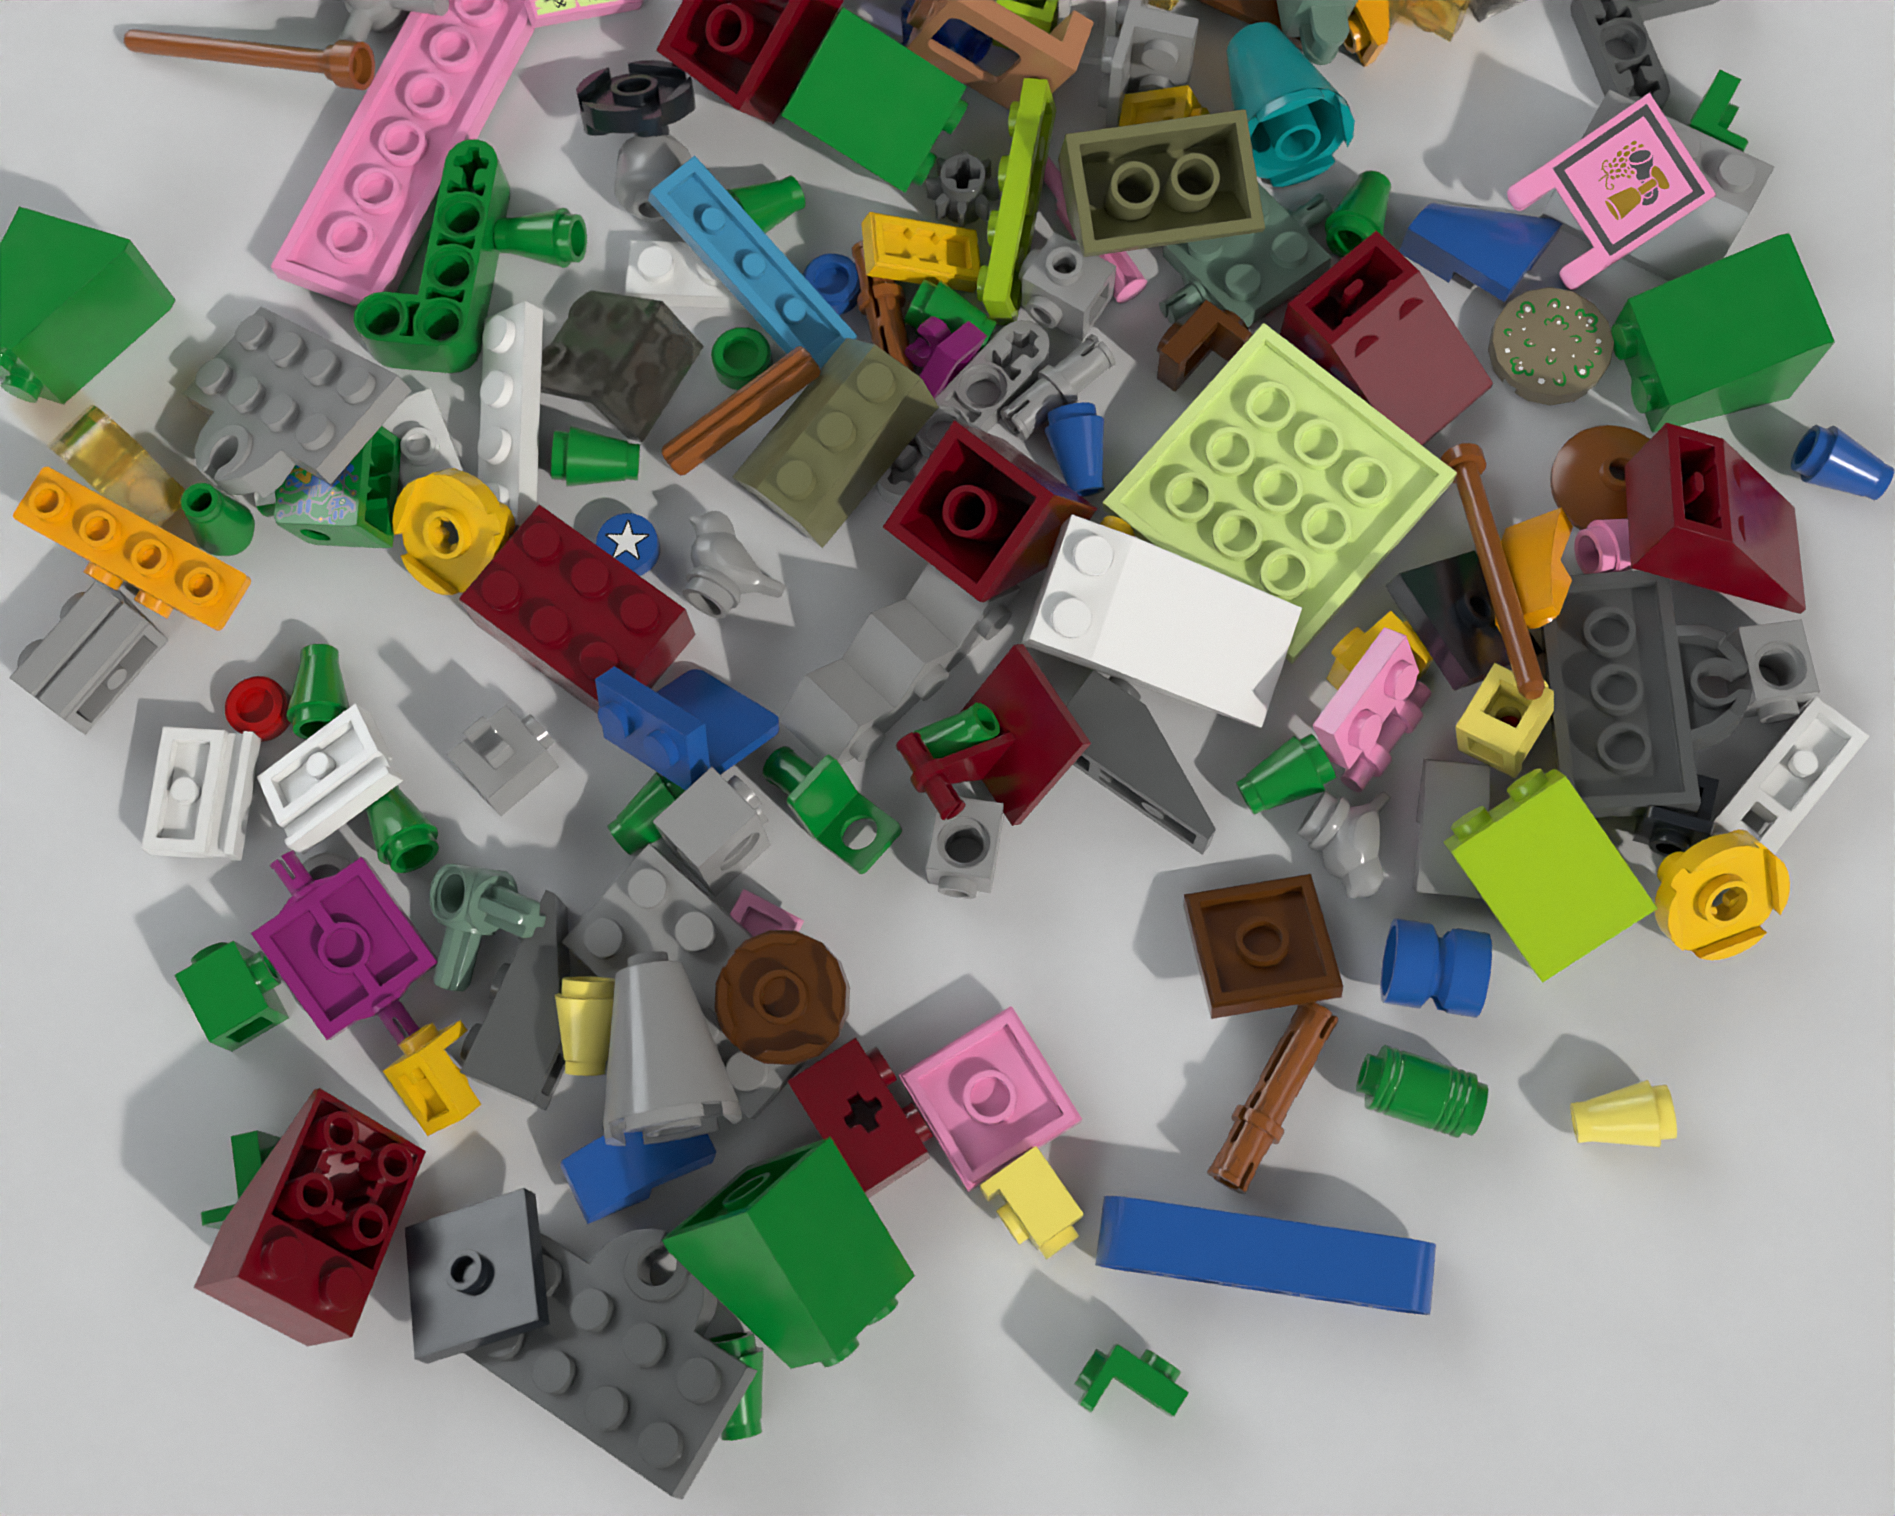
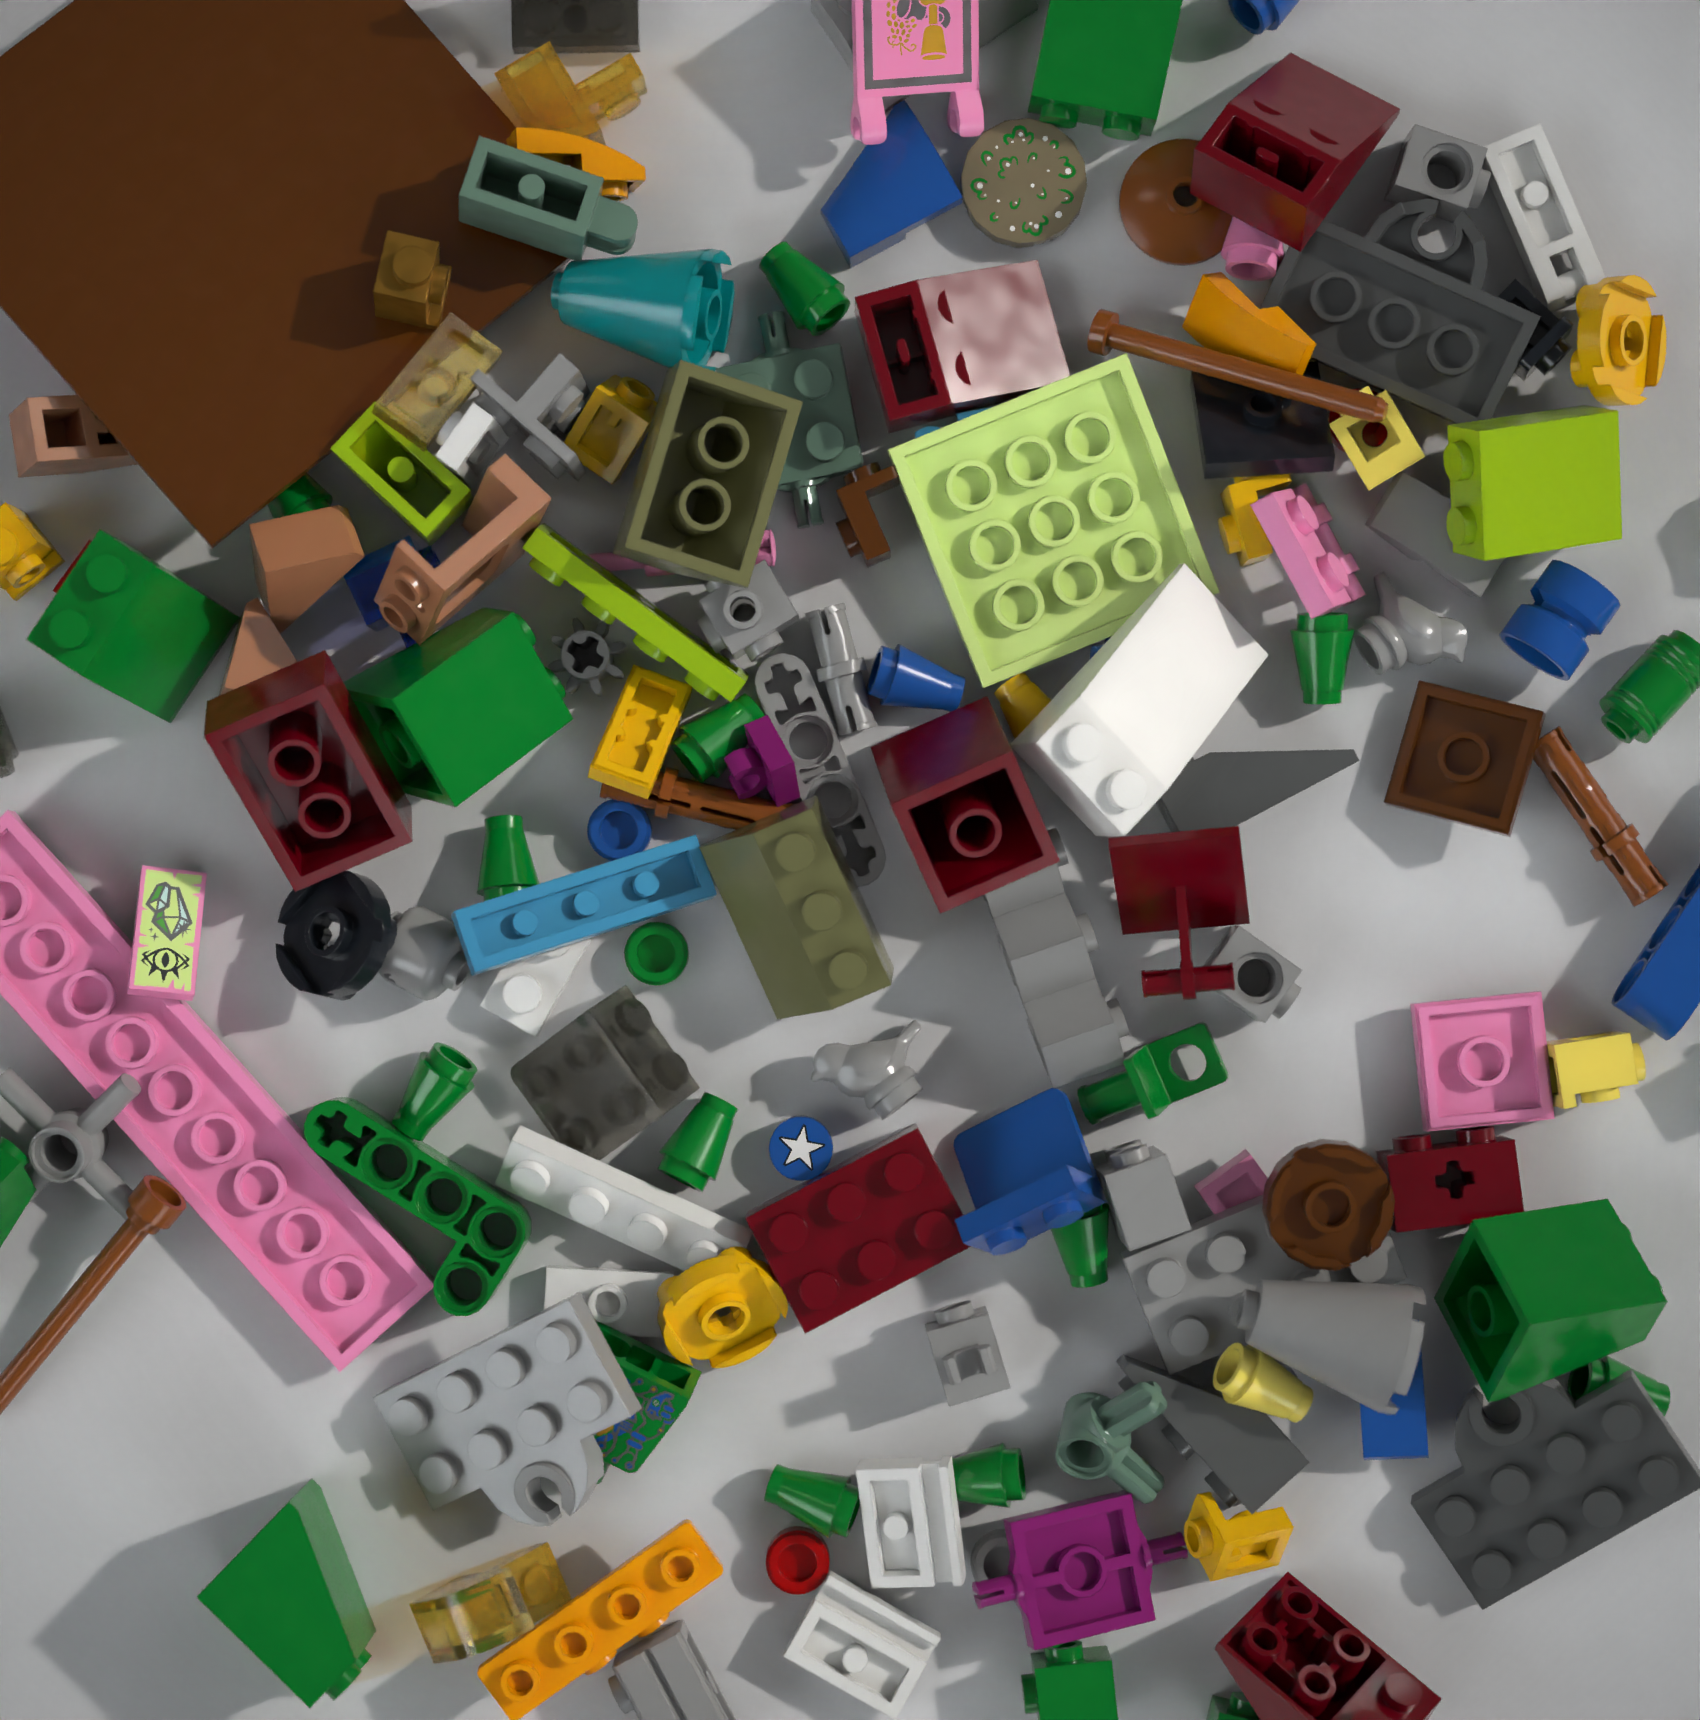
camera: 70 degrees left, 15 degrees up
green cone [181,483,255,556] -> none
plate [405,1188,550,1364] -> none
dark orange axle [661,346,821,476] -> none
green cone [910,703,1000,773] -> none

